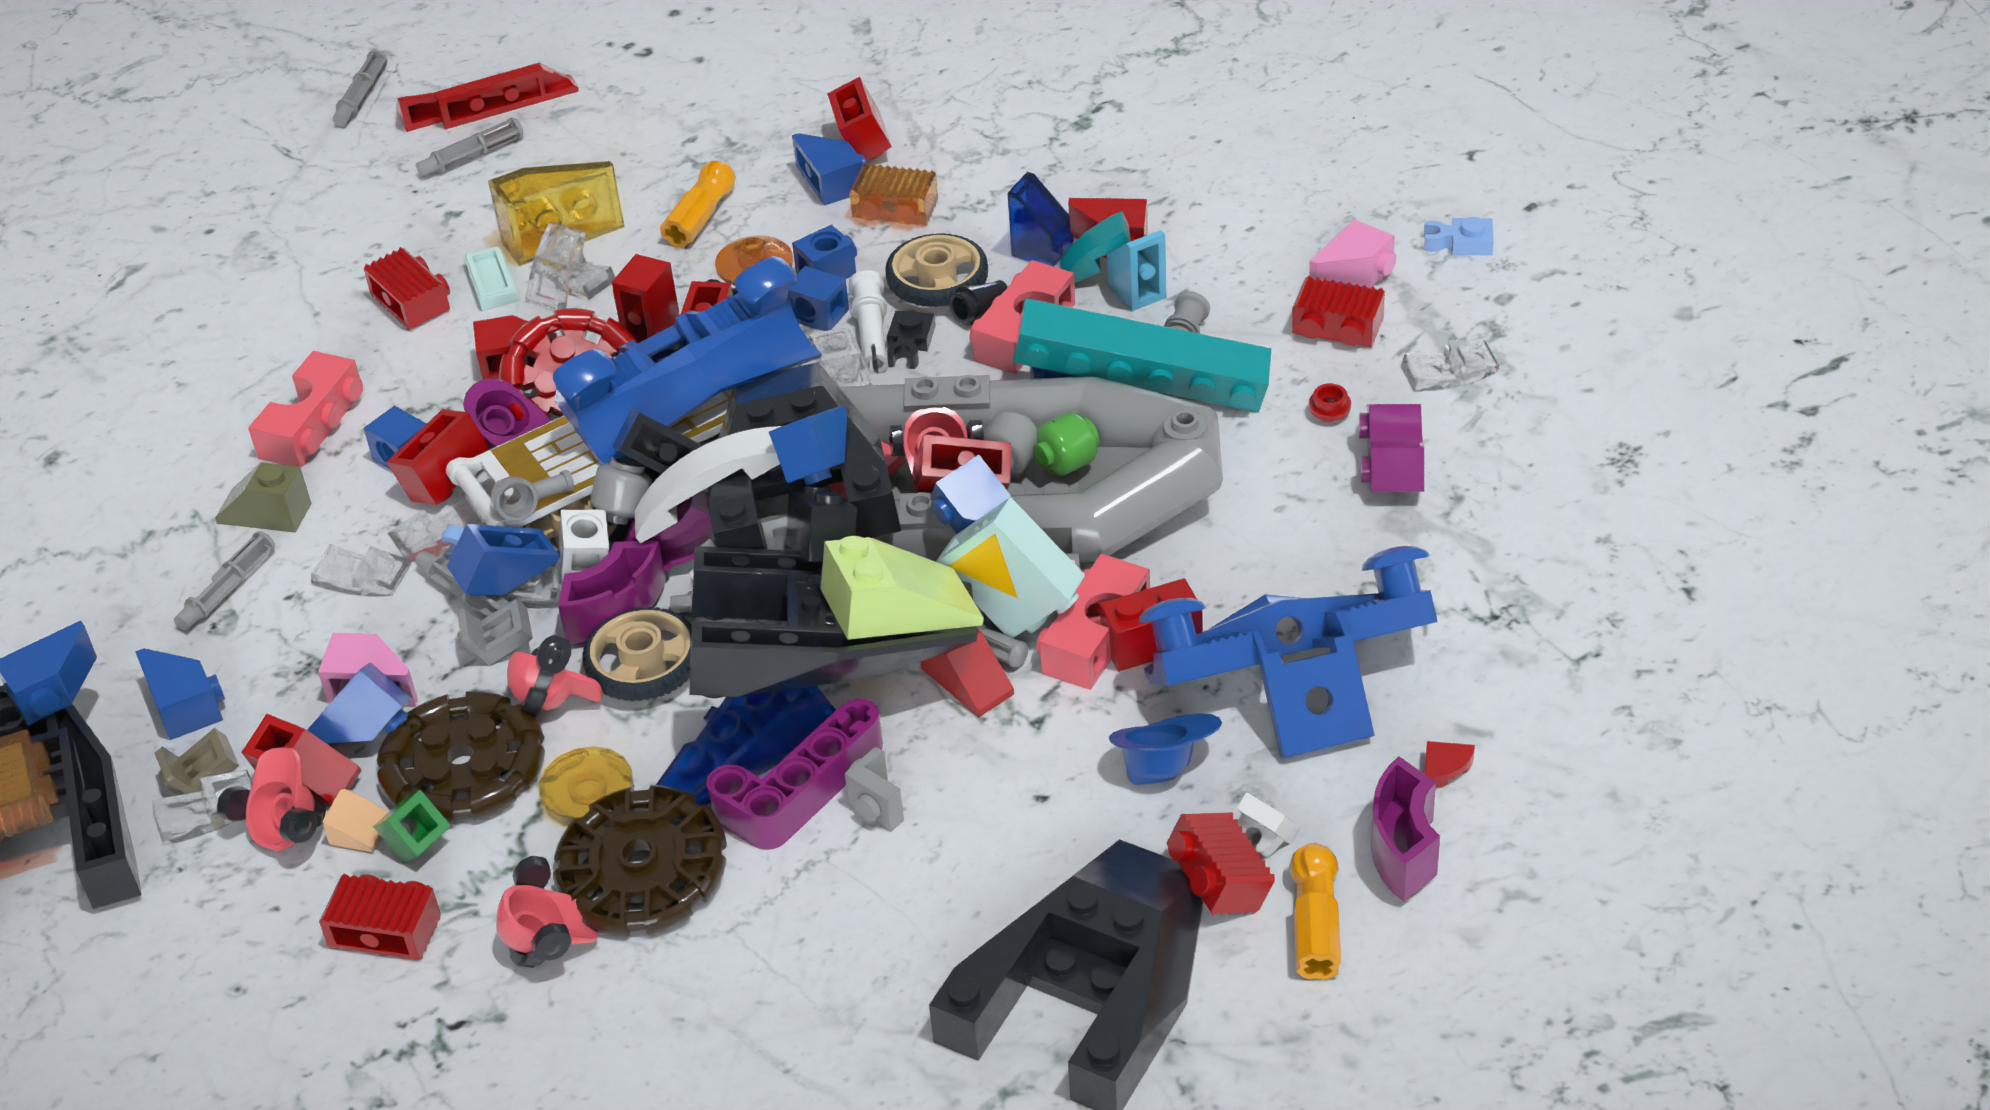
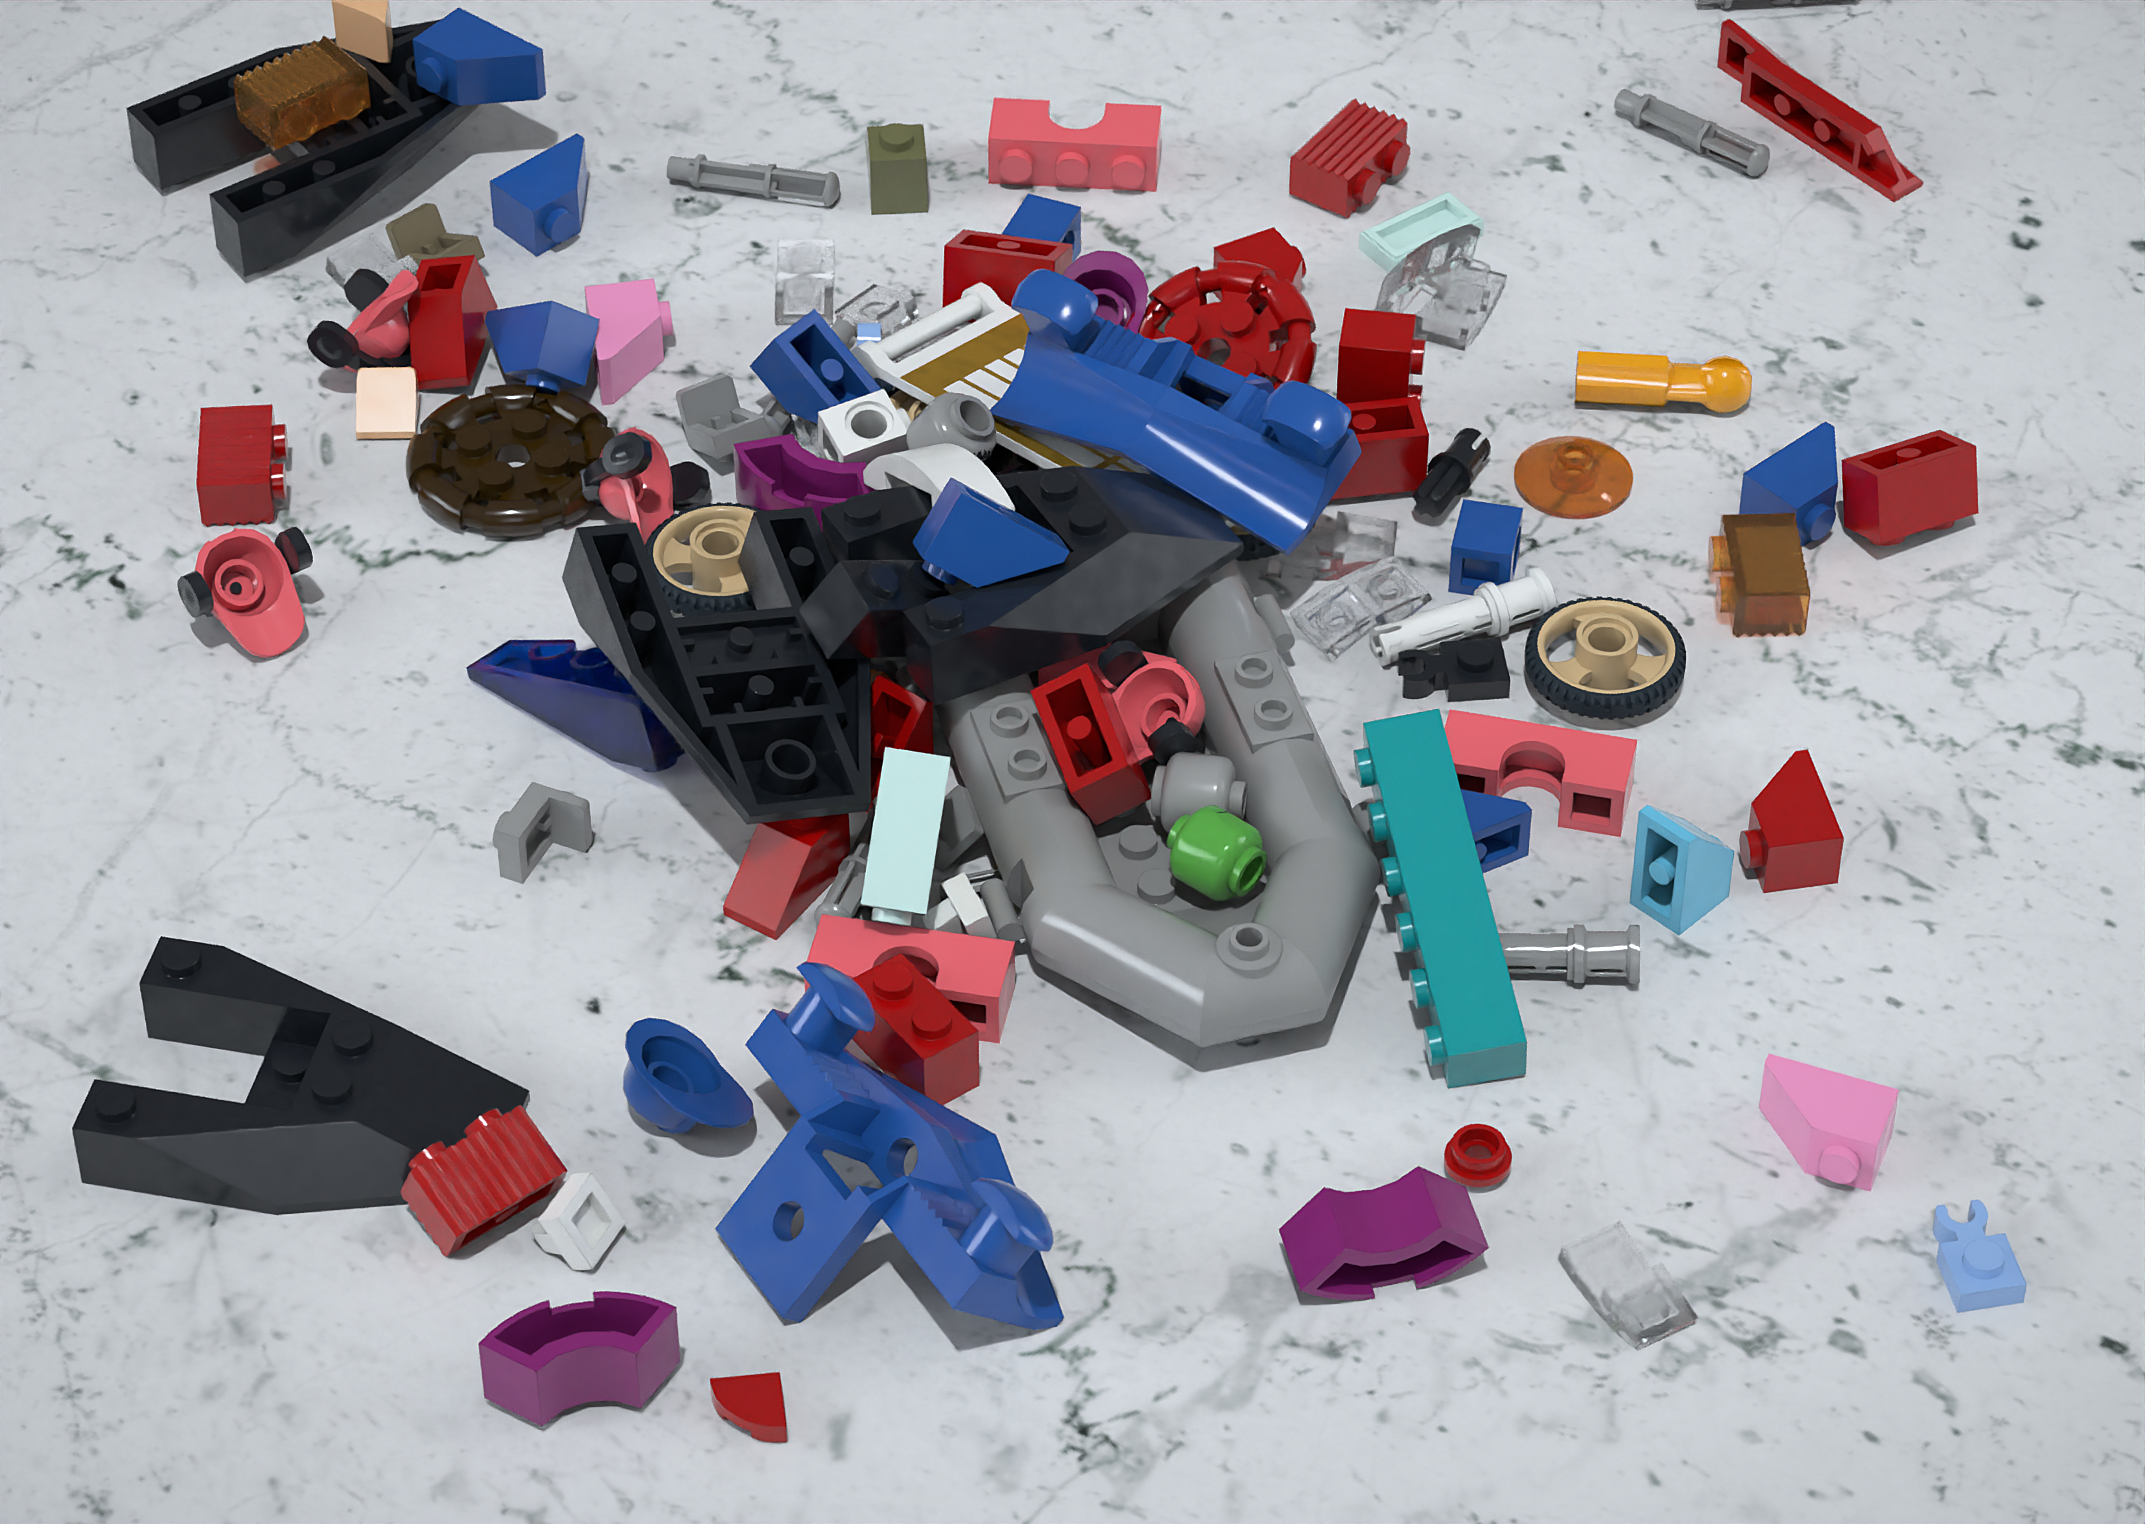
camera: 70 degrees right, 0 degrees up
green plate [373,790,451,863] -> none
clear yellow slope [488,161,625,266] -> none
light grey bar [492,470,575,522] -> none
clear yellow tile [539,746,635,826] -> none
dark brown plate [553,785,727,937] -> none
black brick [612,408,703,474] -> none
magenta beam [706,699,883,850] -> none
blue brick [792,224,857,279] -> none
yellowish green slope [821,536,984,639] -> none
slope [930,455,1016,534] -> none
black cone [950,280,1008,325] -> none
clear blue slope [1007,171,1074,267] -> none
teal slope [1060,211,1131,283] -> none
light orange piece [1289,842,1341,981] -> none
red brick [1292,275,1385,348] -> none

